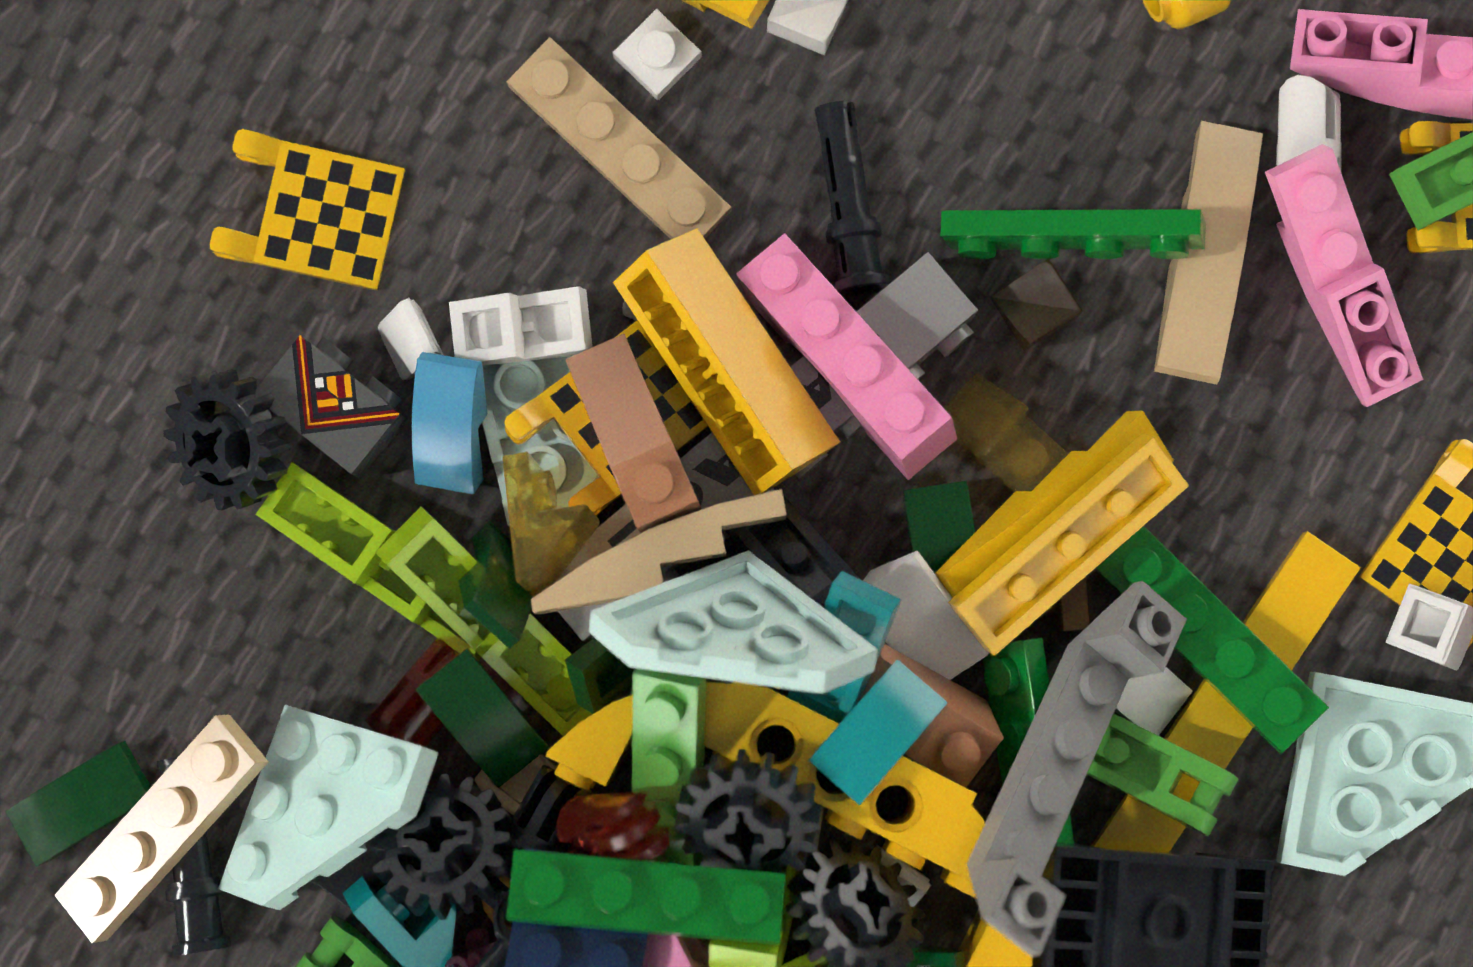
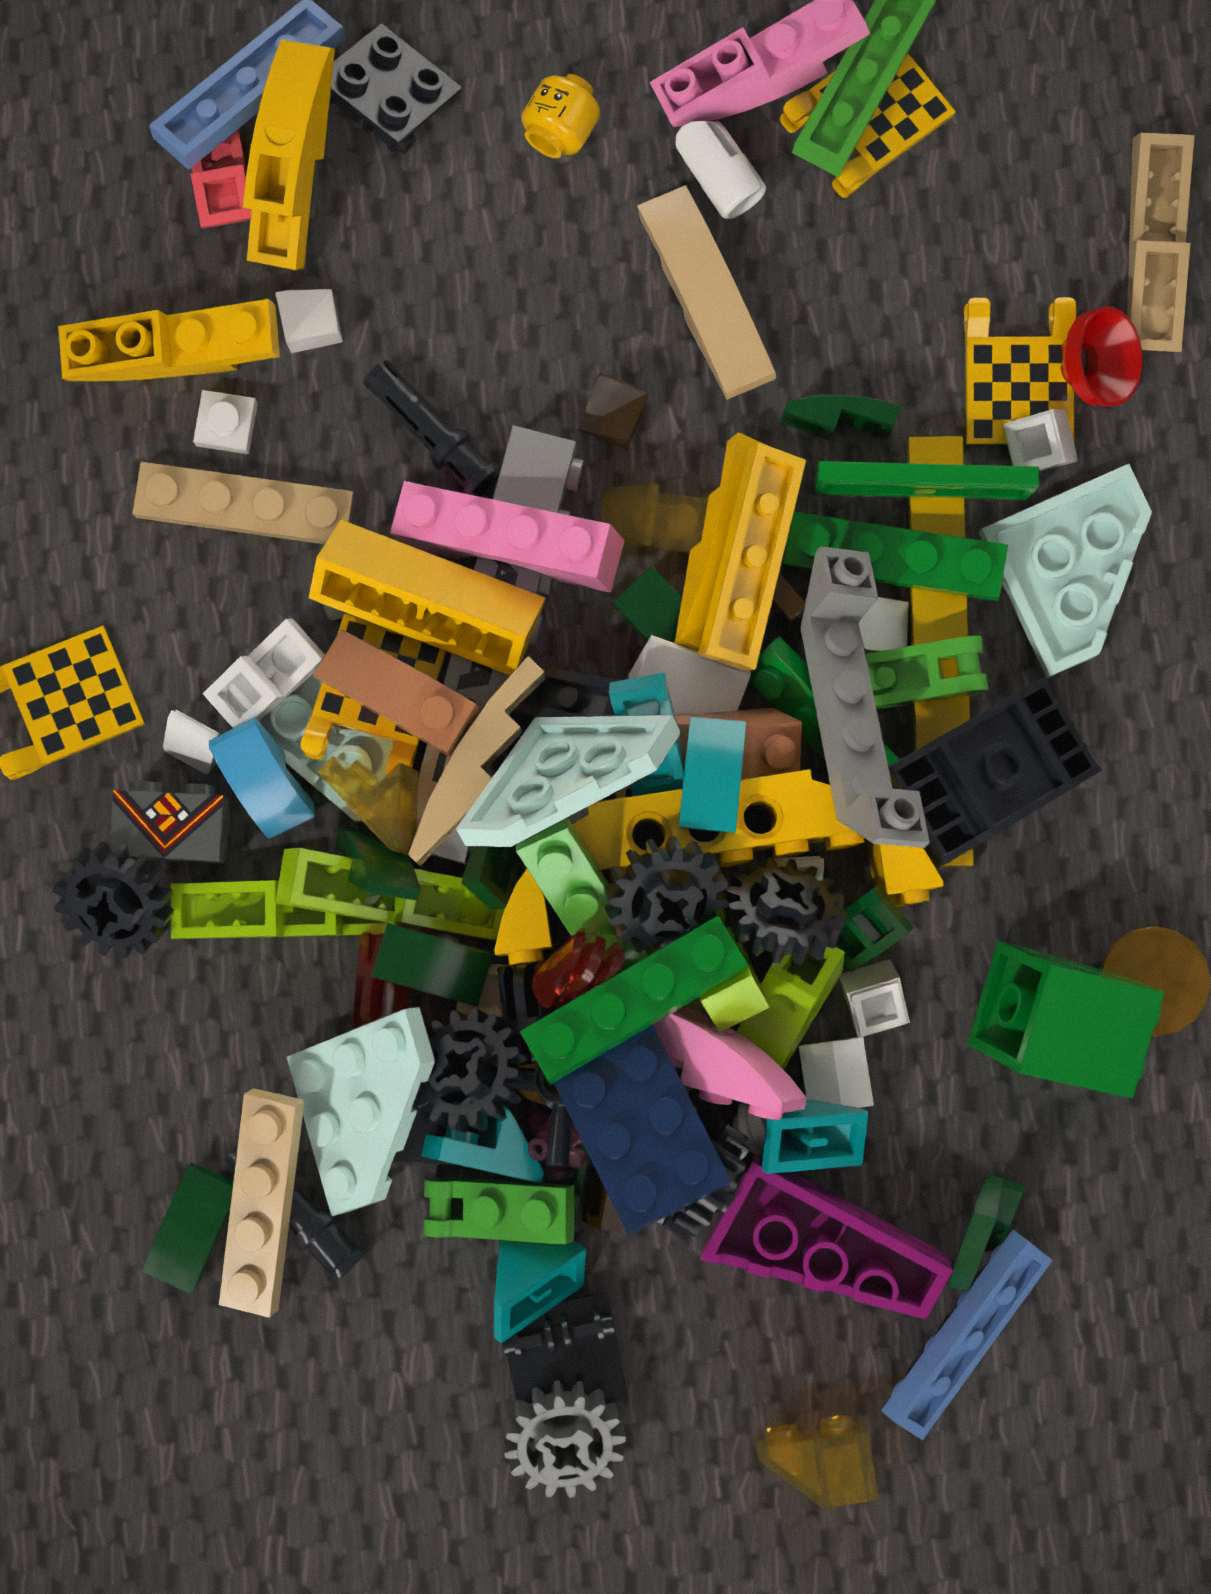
camera: 40 degrees left, 0 degrees up
green plate [940,209,1206,259] -> none
bright pink slope [1265,144,1423,407] -> none
none -> dark green slope [780,395,900,441]
none -> green tile [814,461,1039,500]

